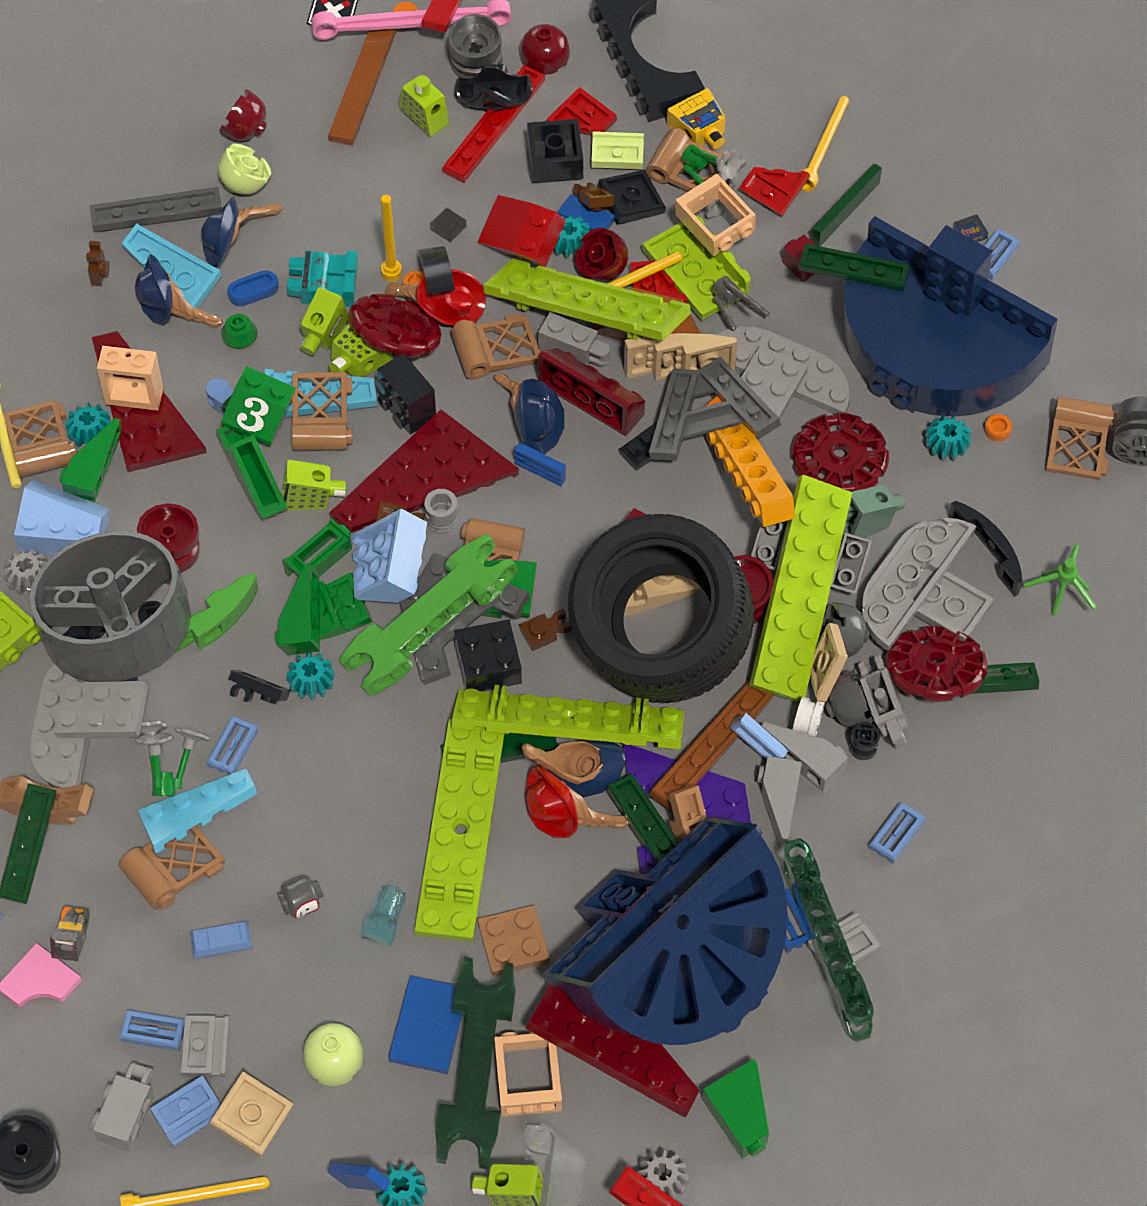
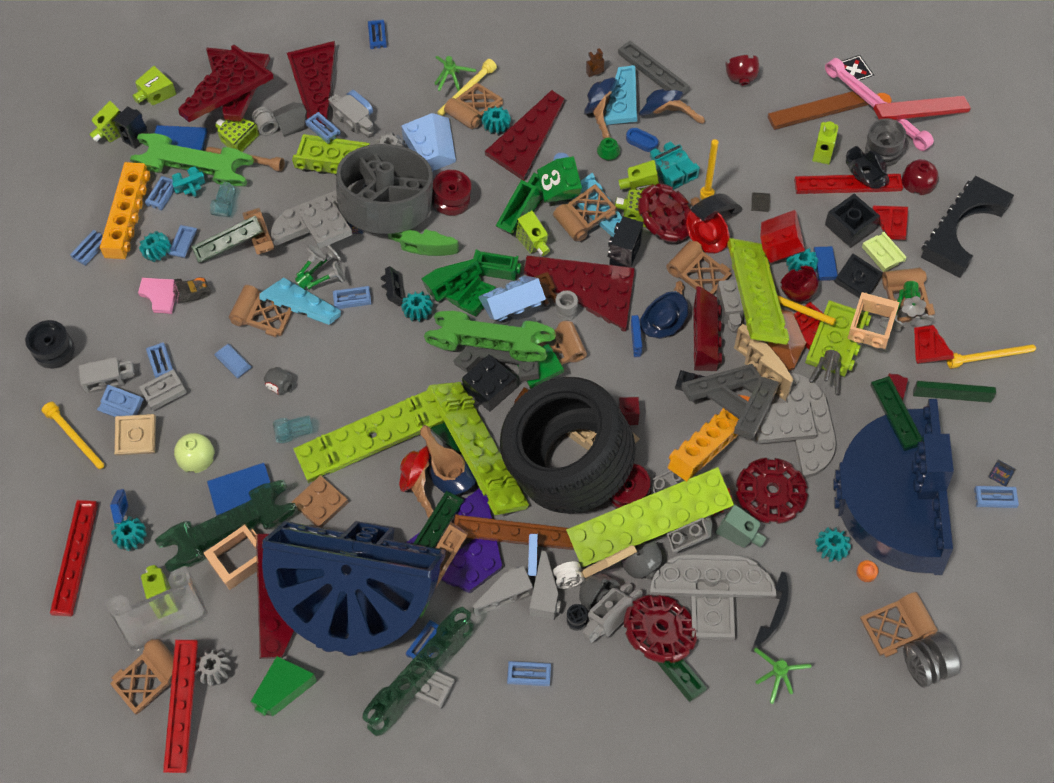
camera: 60 degrees right, 0 degrees up
green slope [59,418,122,502] -> none
light nougat window [97,346,164,411] -> none
yellowish green cylinder [218,144,271,195] -> none
reddish brown plate [574,183,614,210] -> none
yellow torso [667,88,725,149] -> none

